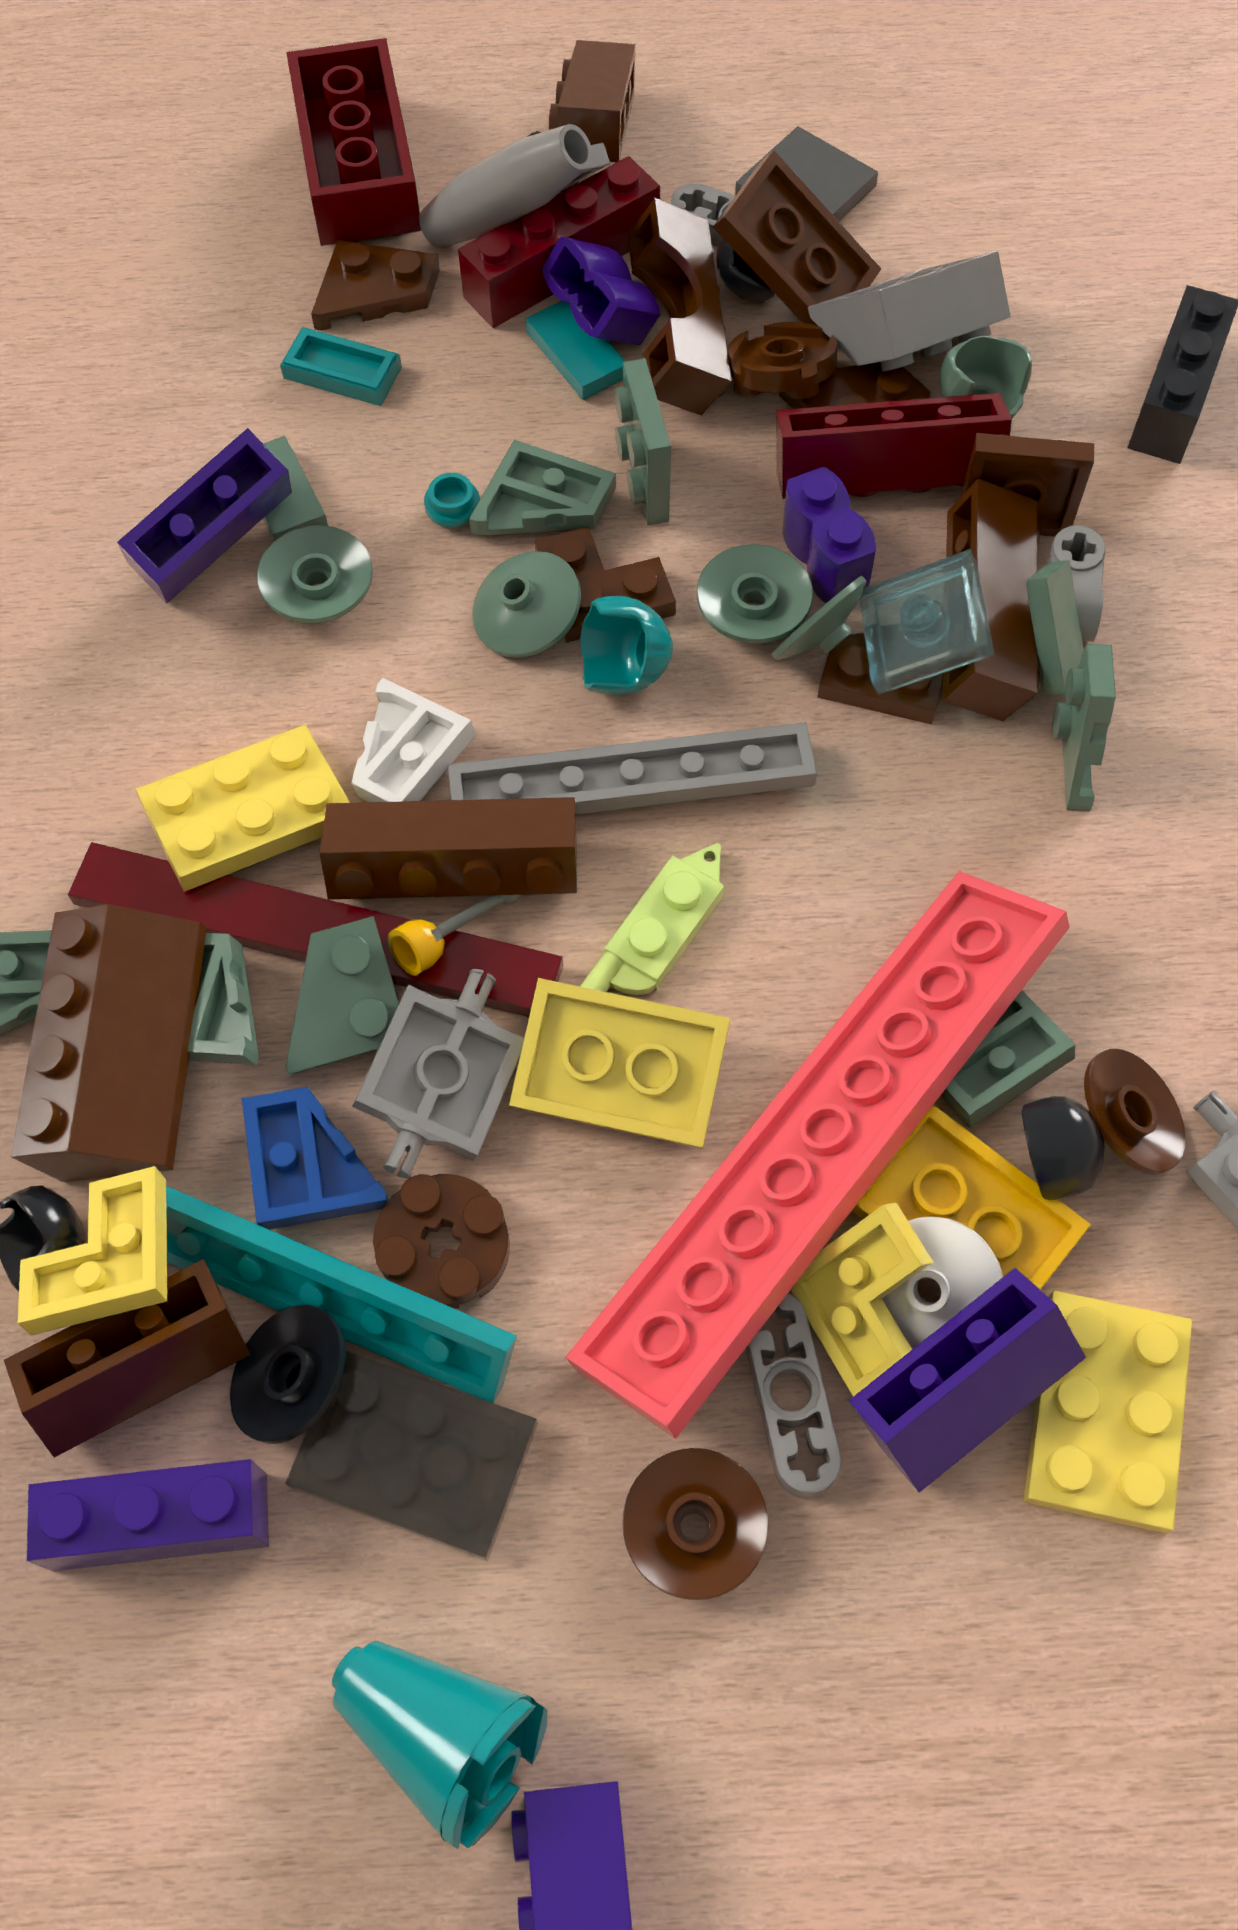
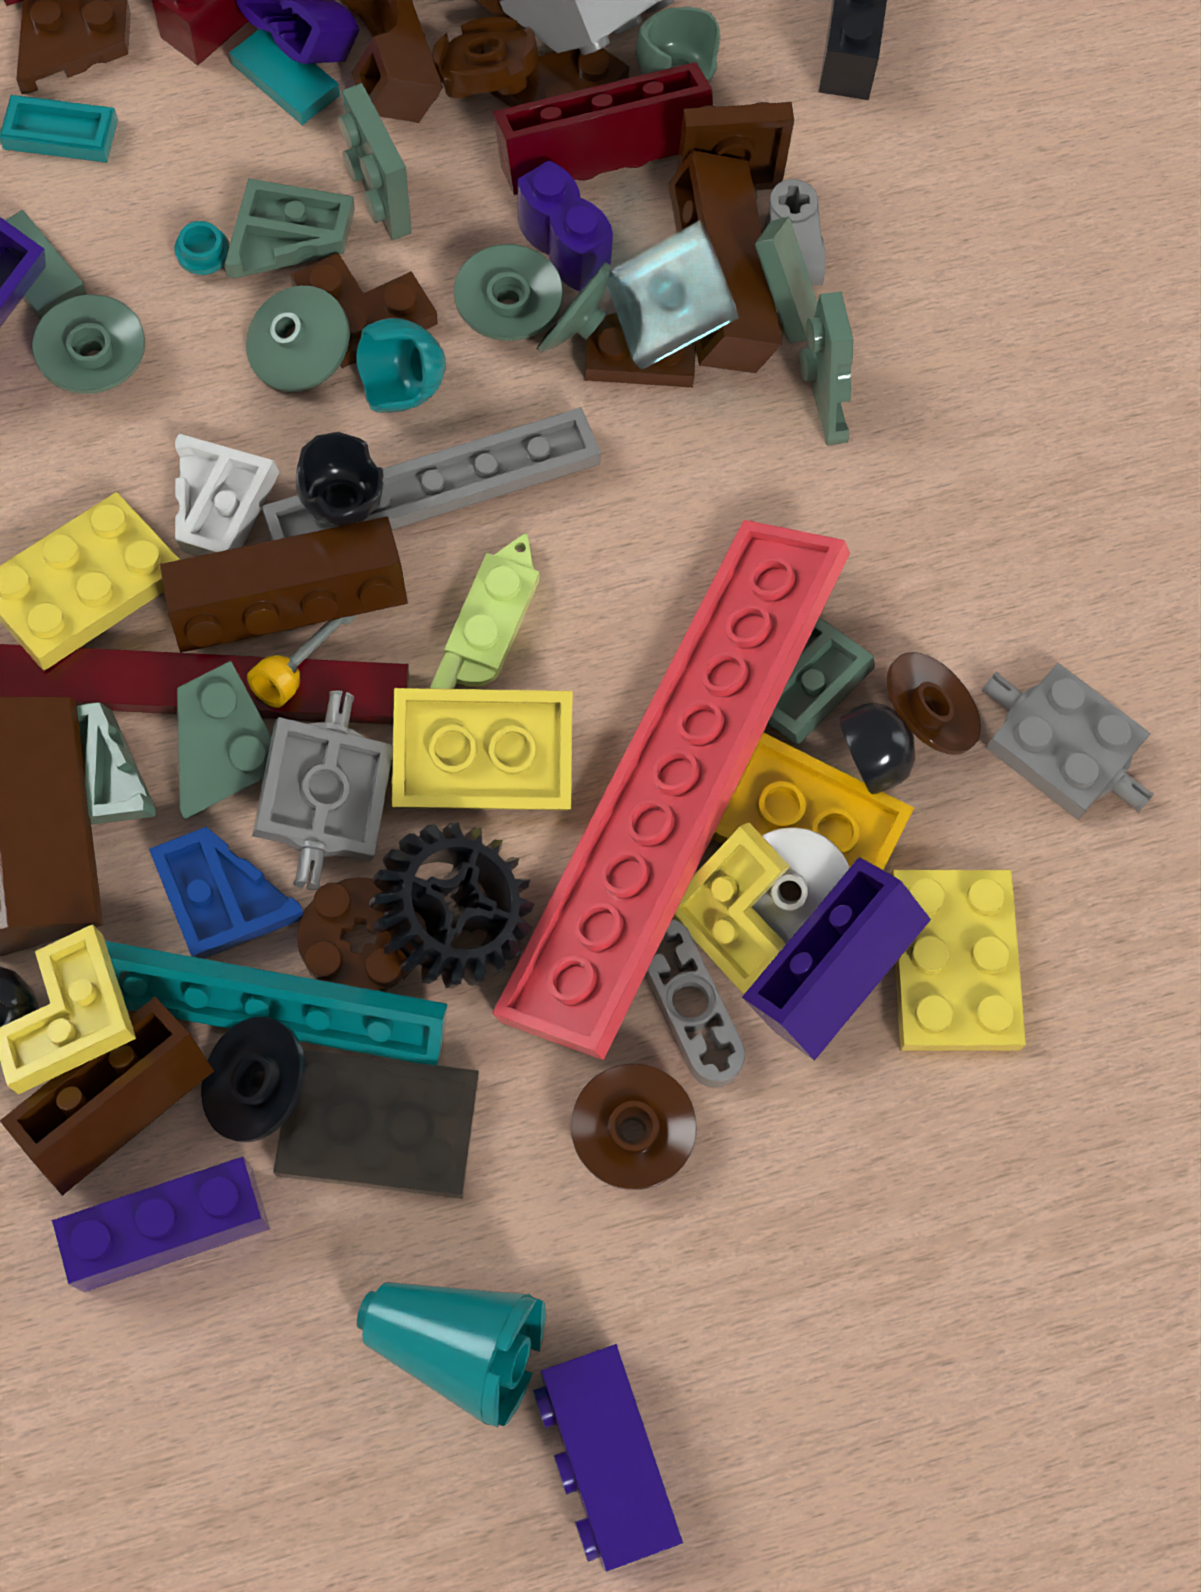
camera: 20 degrees left, 5 degrees up
none -> black hair [296,432,384,526]
none -> black gear [368,822,535,988]

